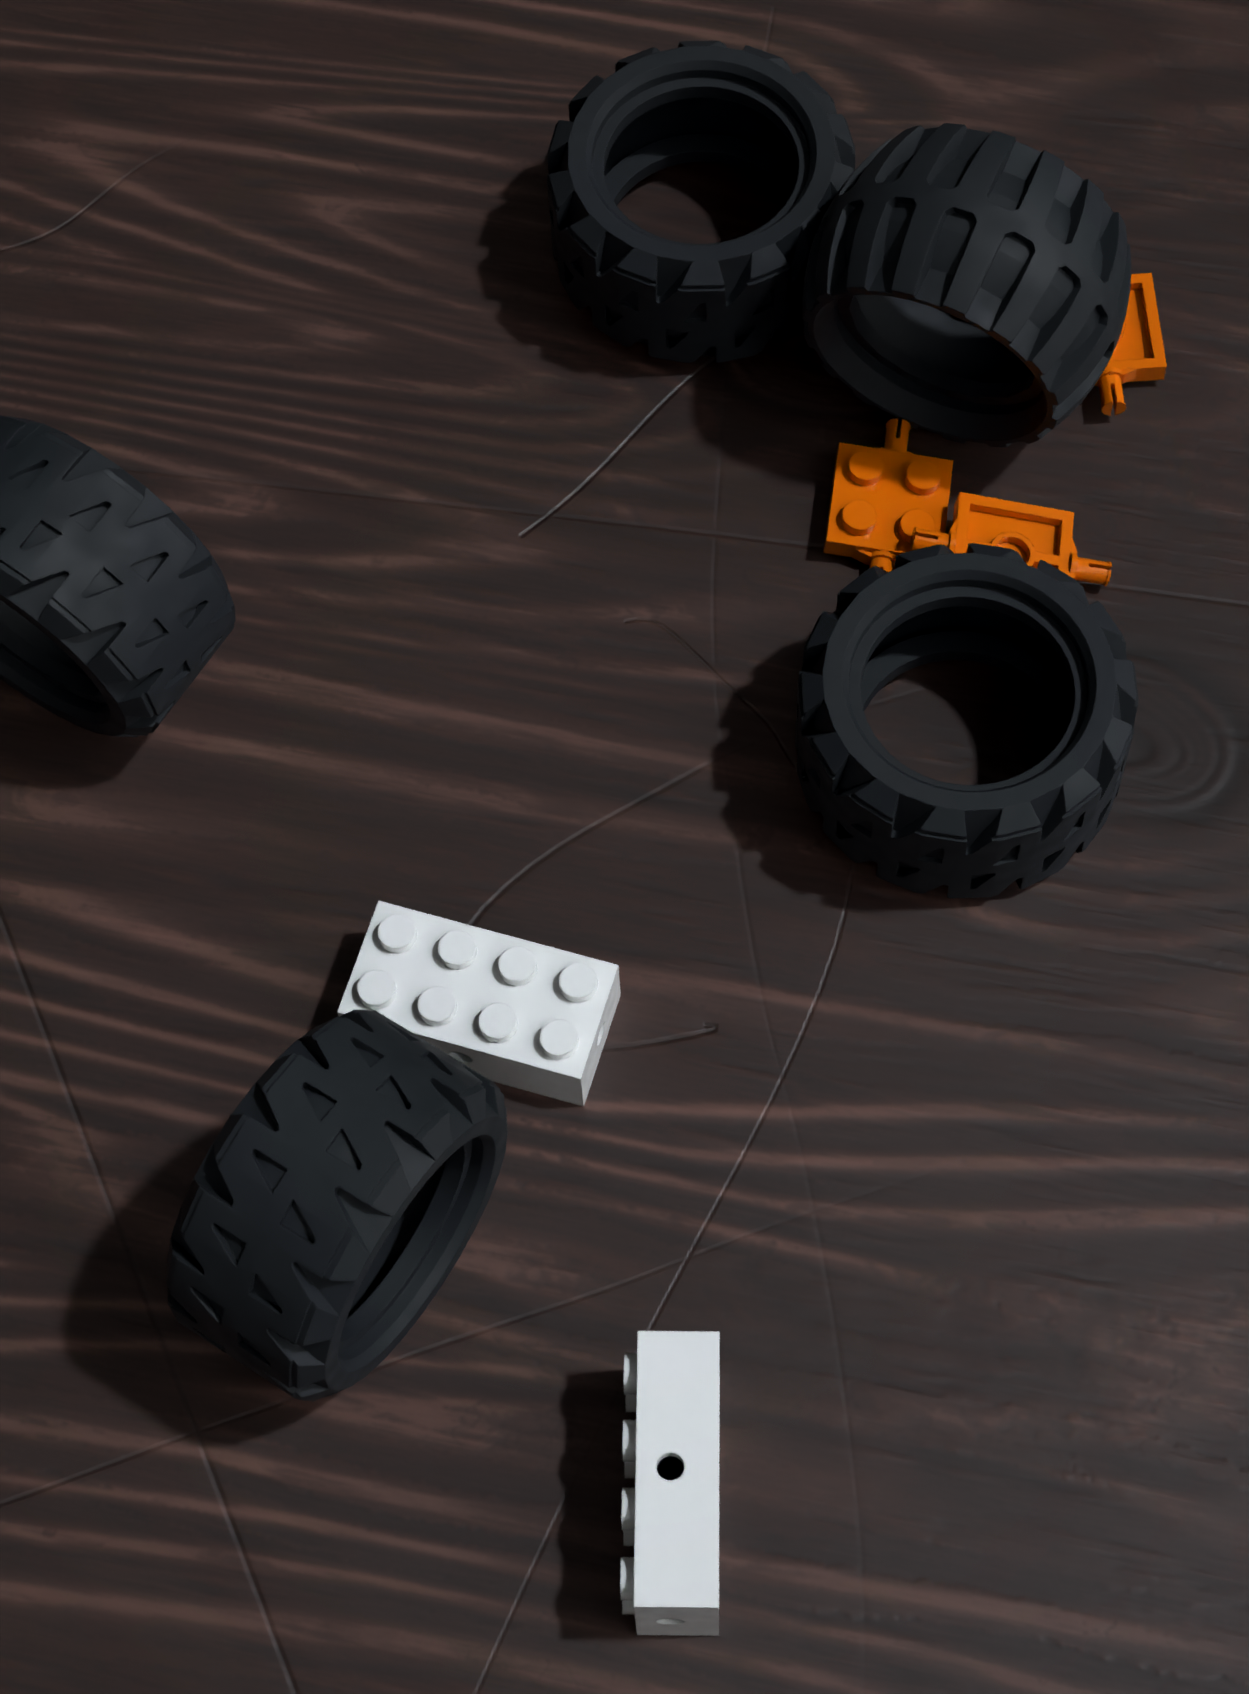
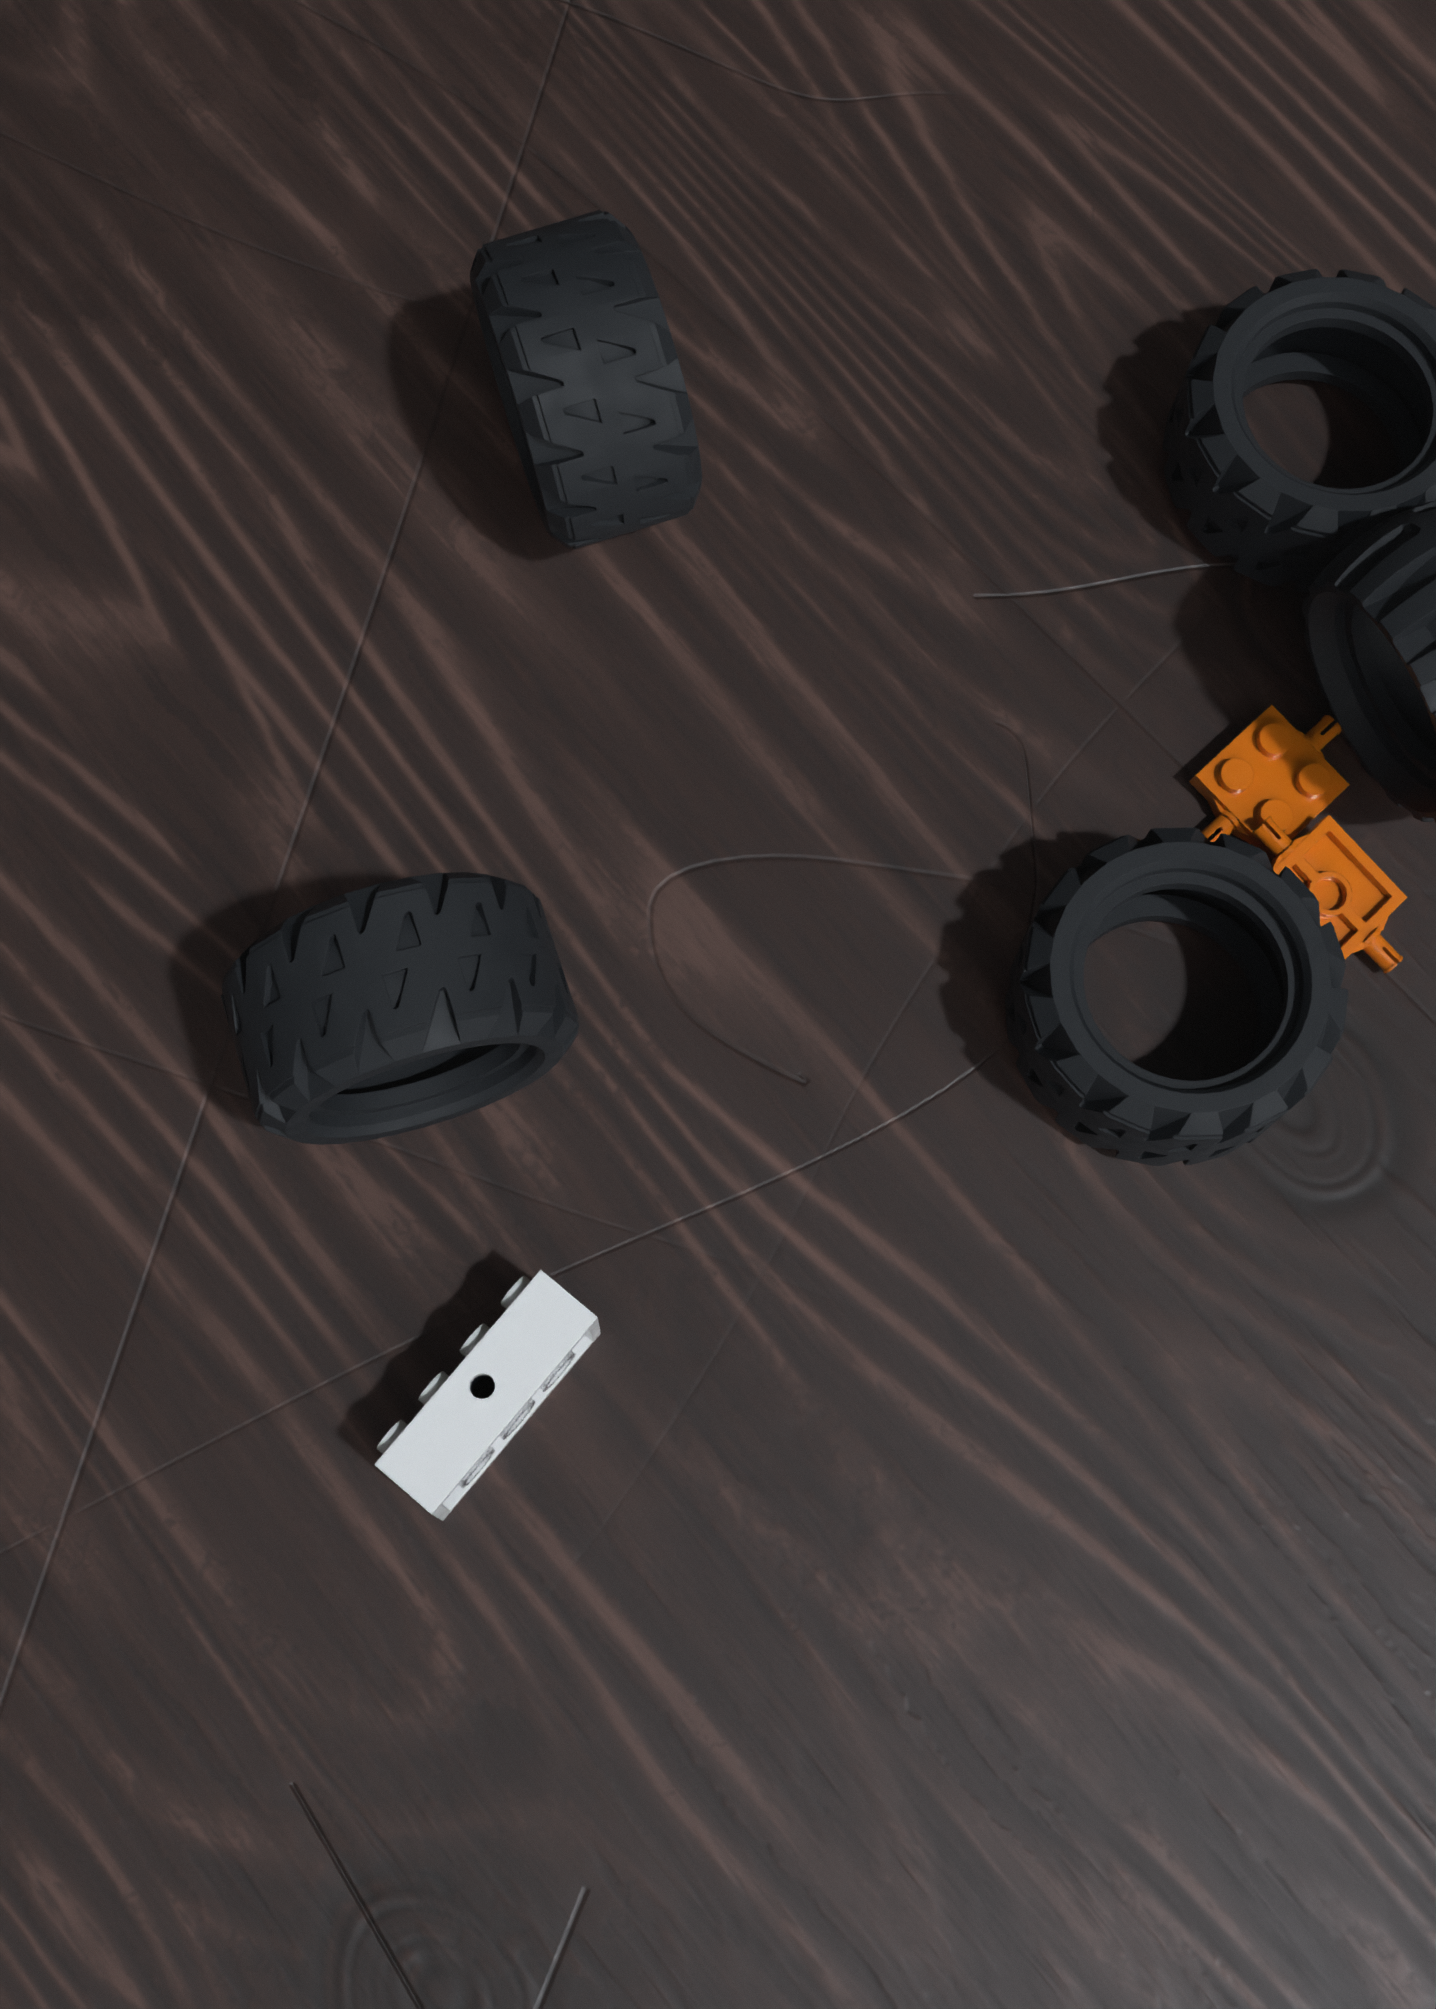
camera: 30 degrees right, 10 degrees up
white brick [337,900,621,1106] -> none

